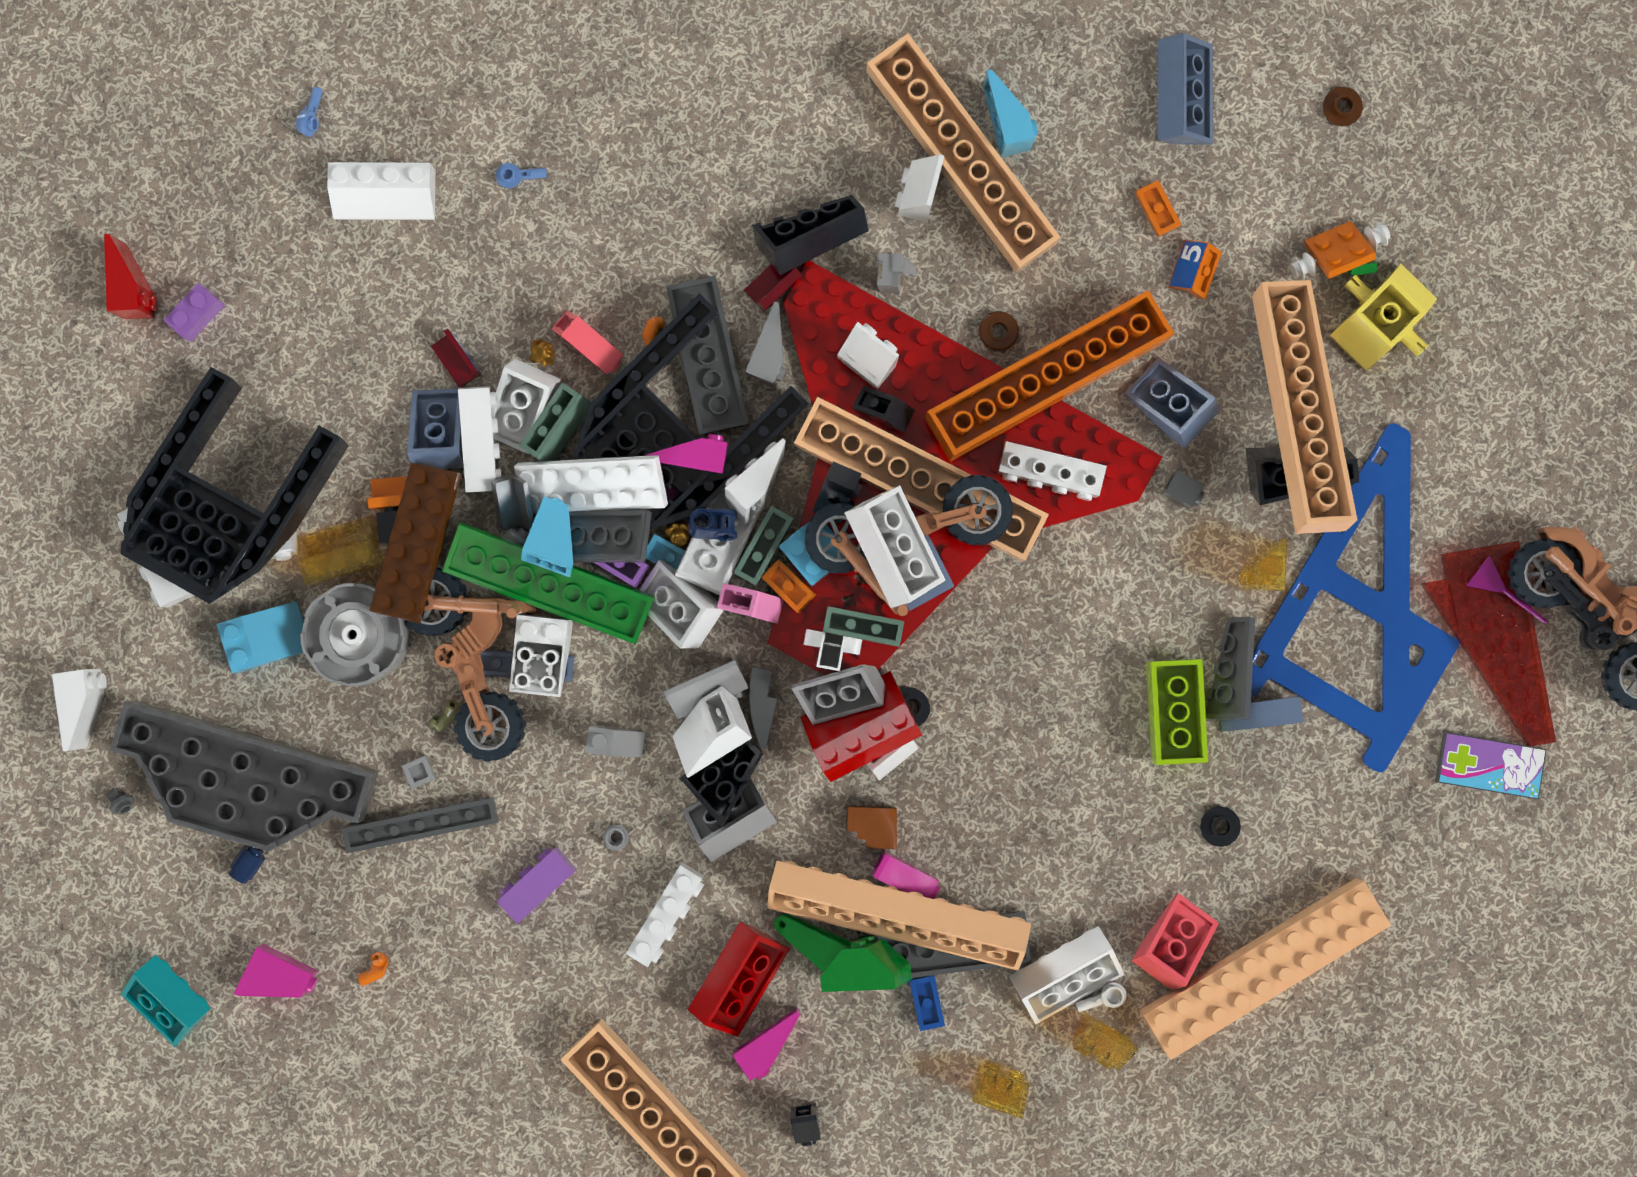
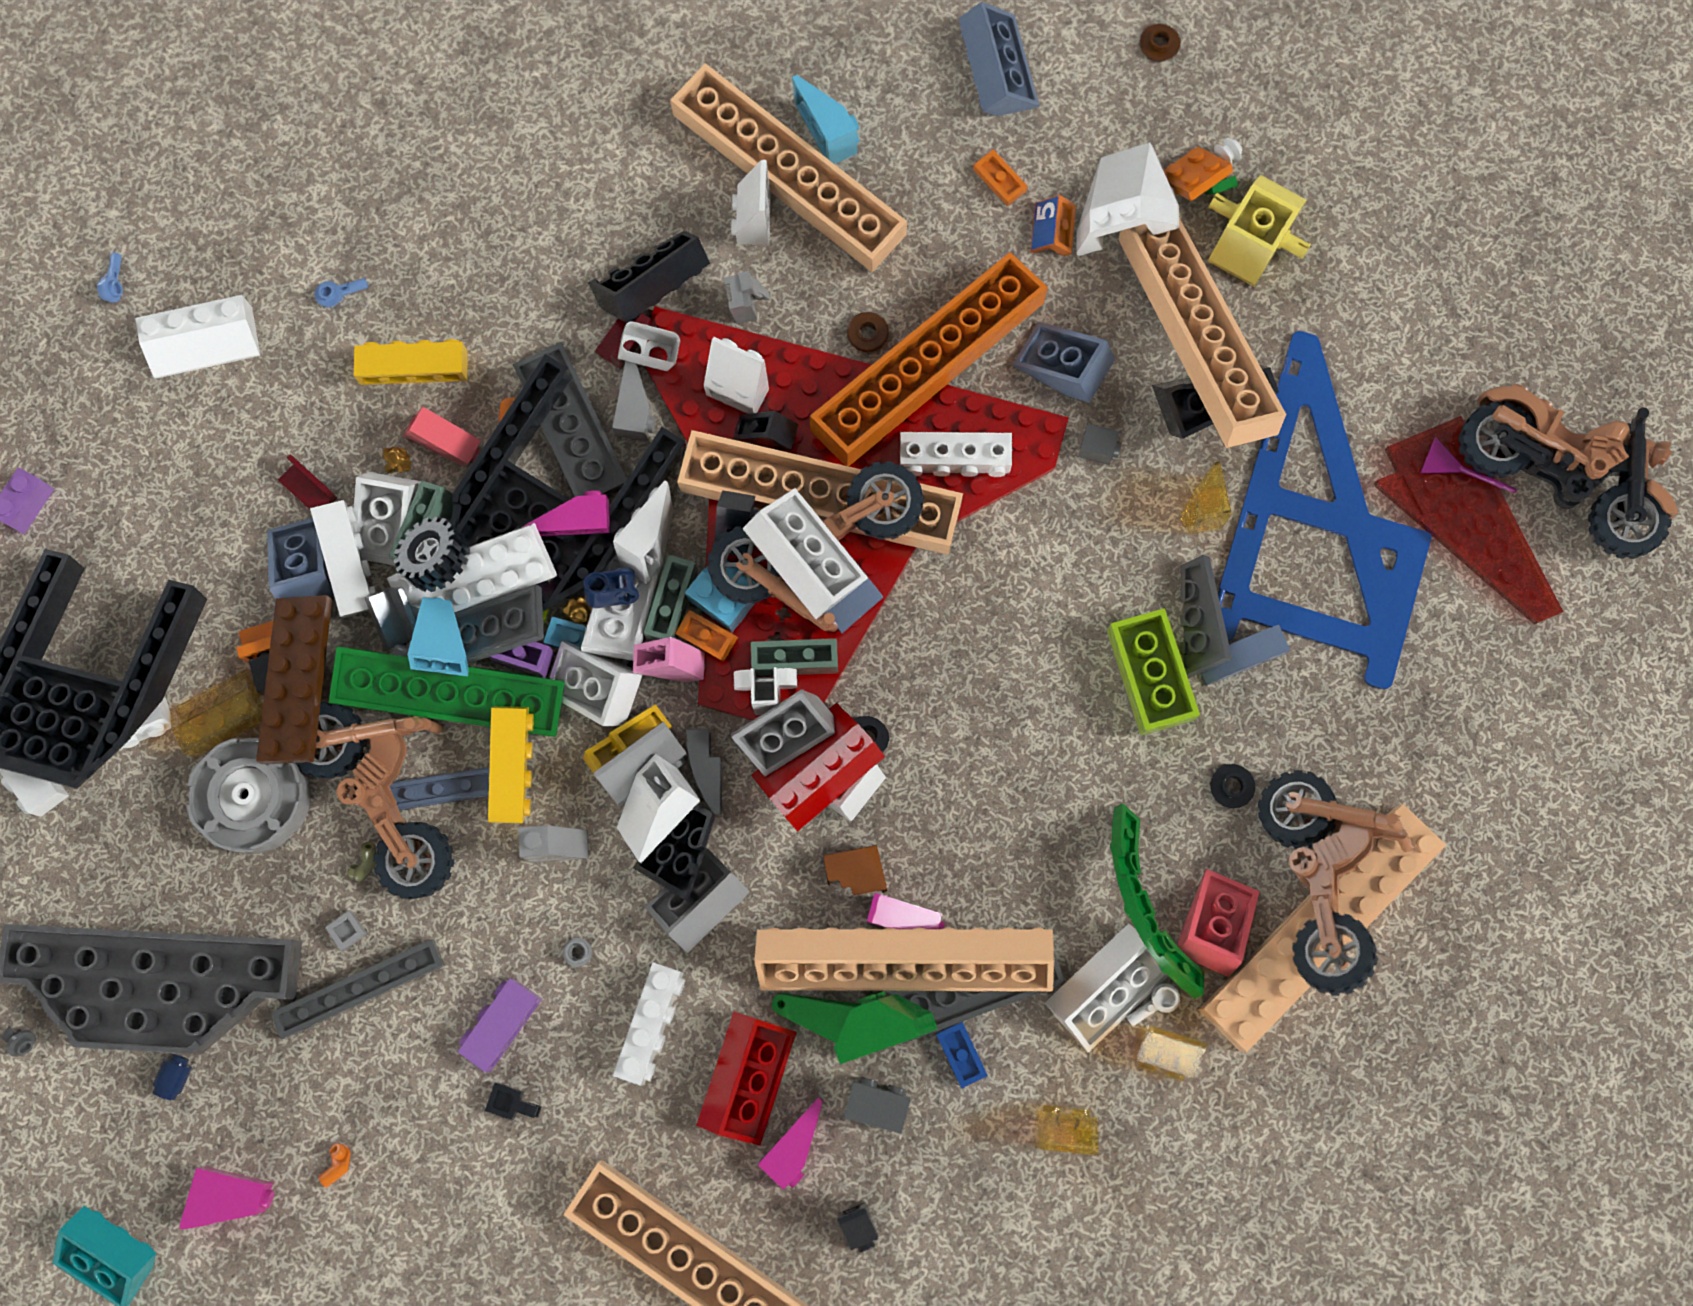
camera: 10 degrees left, 10 degrees down
medium azure slope [216,601,304,673] -> none
white slope [509,614,573,697] -> none
tile [1435,732,1547,800] -> none
none -> yellow brick [353,339,468,385]
none -> black wheel [394,517,470,592]
none -> black plate [485,1082,542,1120]
none -> yellow brick [488,706,534,823]
none -> yellow slope [582,704,672,781]
none -> white piece [618,322,680,371]
none -> dark grey brick [843,1077,911,1134]
none -> white wedge [1076,143,1179,256]
none -> green plate [1110,803,1205,999]
none -> piece [1258,770,1413,996]

